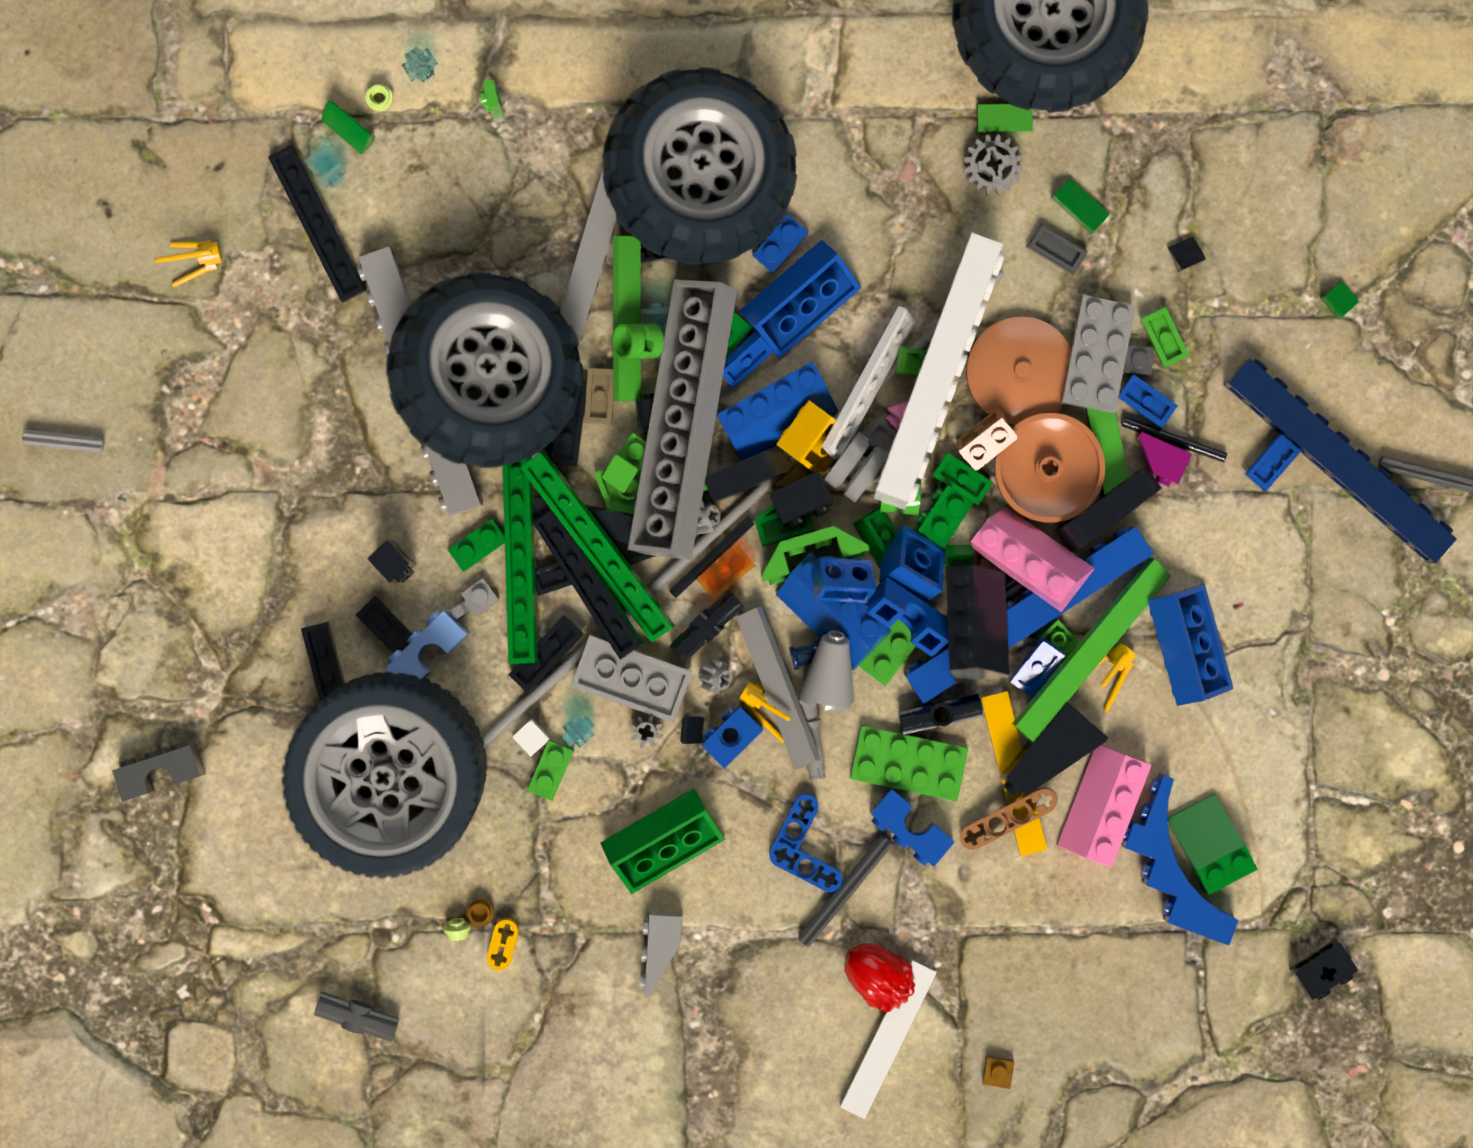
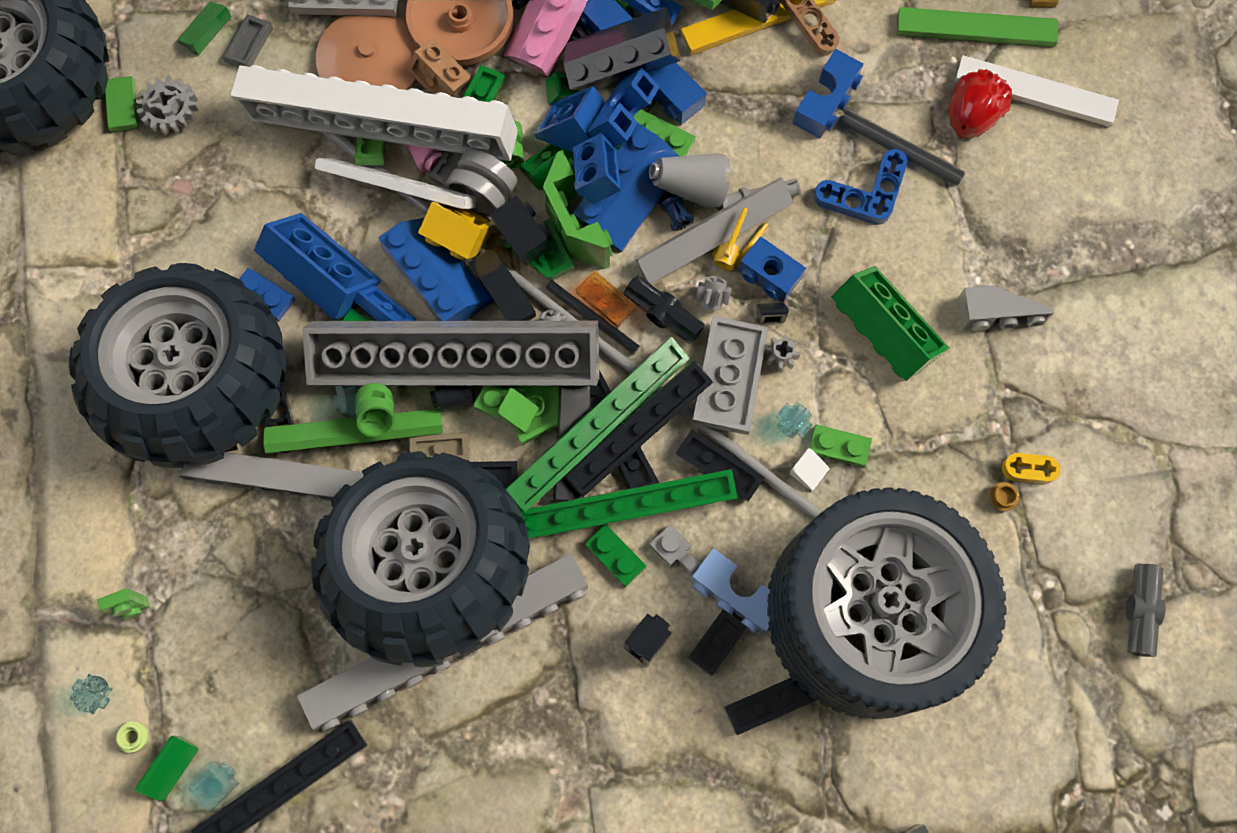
camera: 100 degrees left, 15 degrees down
yellowish green plate [444,918,471,941] -> none
bright green plate [850,725,968,801] -> none
black piece [898,693,984,735] -> none
green bracket [916,485,974,549] -> none
none -> bright green tile [897,7,1058,47]

